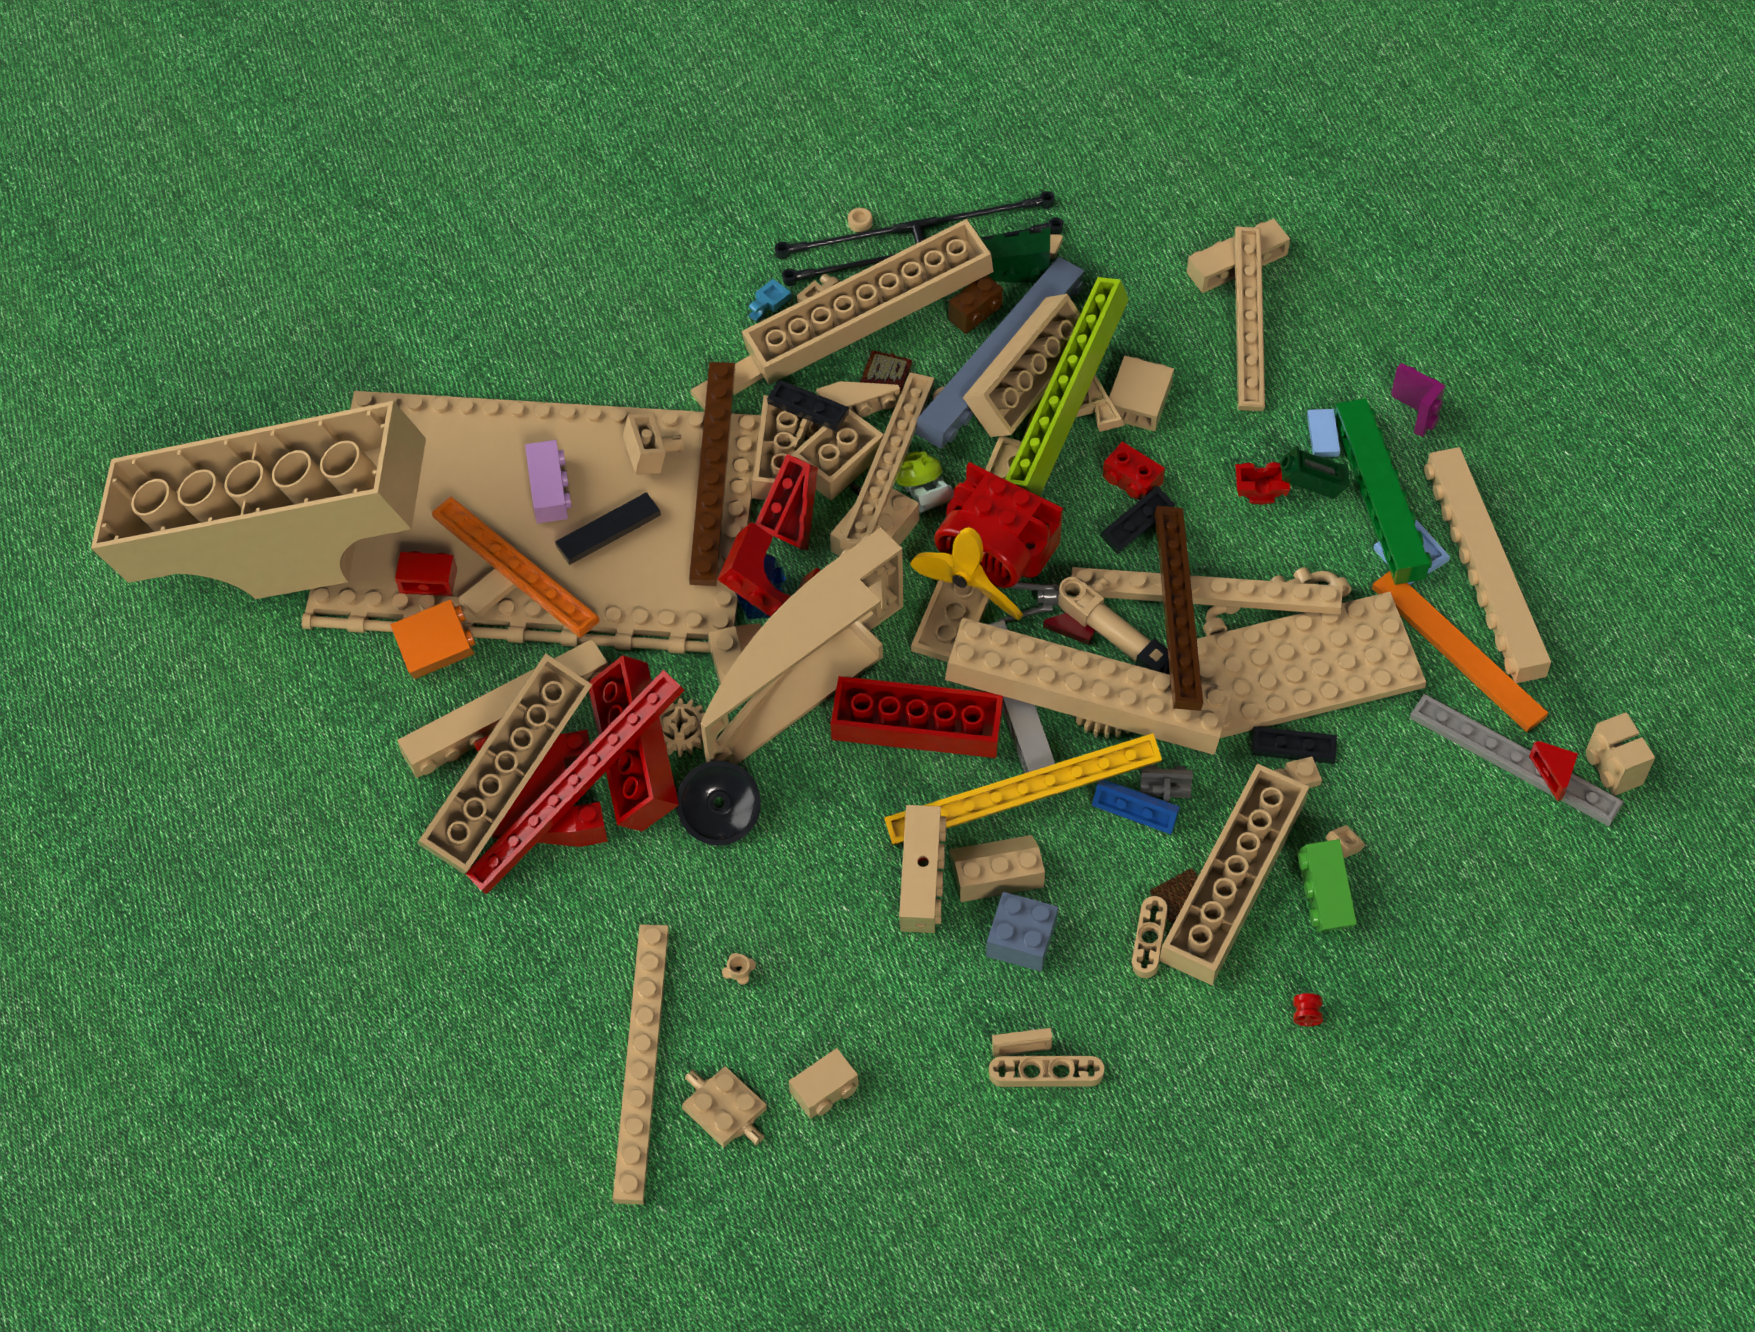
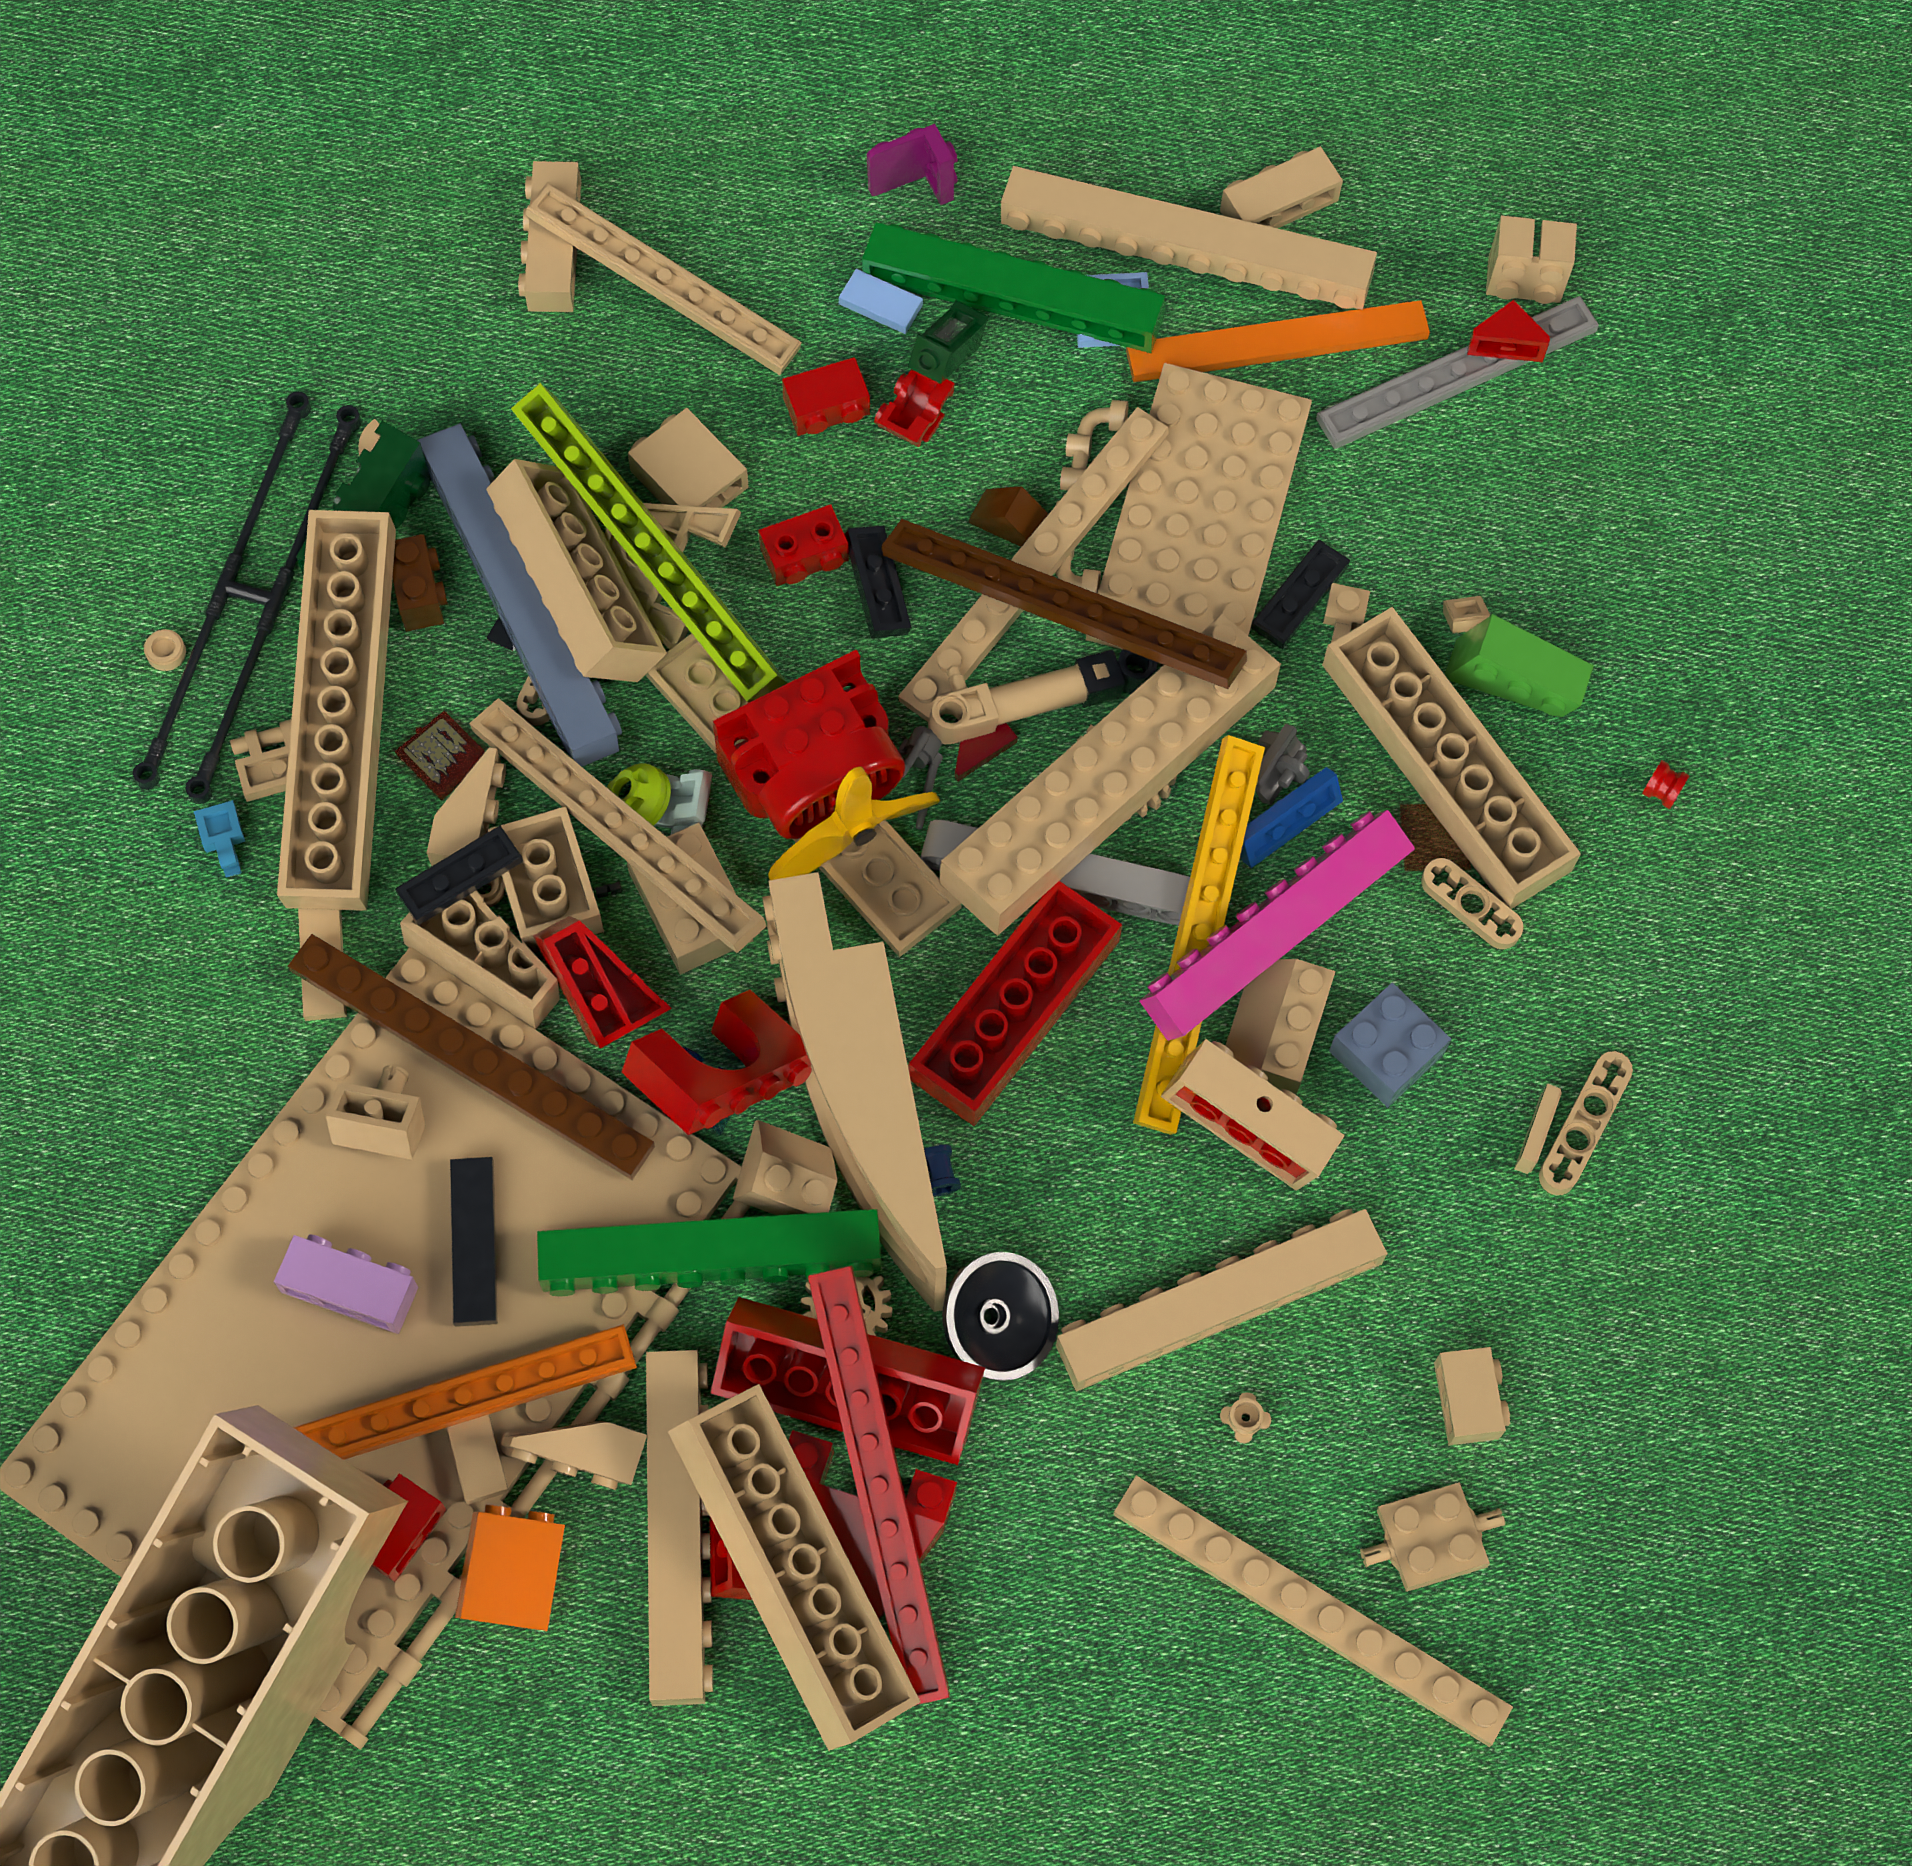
camera: 65 degrees left, 10 degrees up
none -> tan slope [501,1421,647,1490]
none -> green brick [537,1209,882,1297]
none -> red brick [782,357,870,436]
none -> dark blue bush [924,1145,961,1197]
none -> reddish brown slope [969,486,1048,547]
none -> tan brick [1056,1209,1387,1392]
none -> dark pink brick [1139,810,1415,1041]
none -> tan brick [1220,146,1343,228]

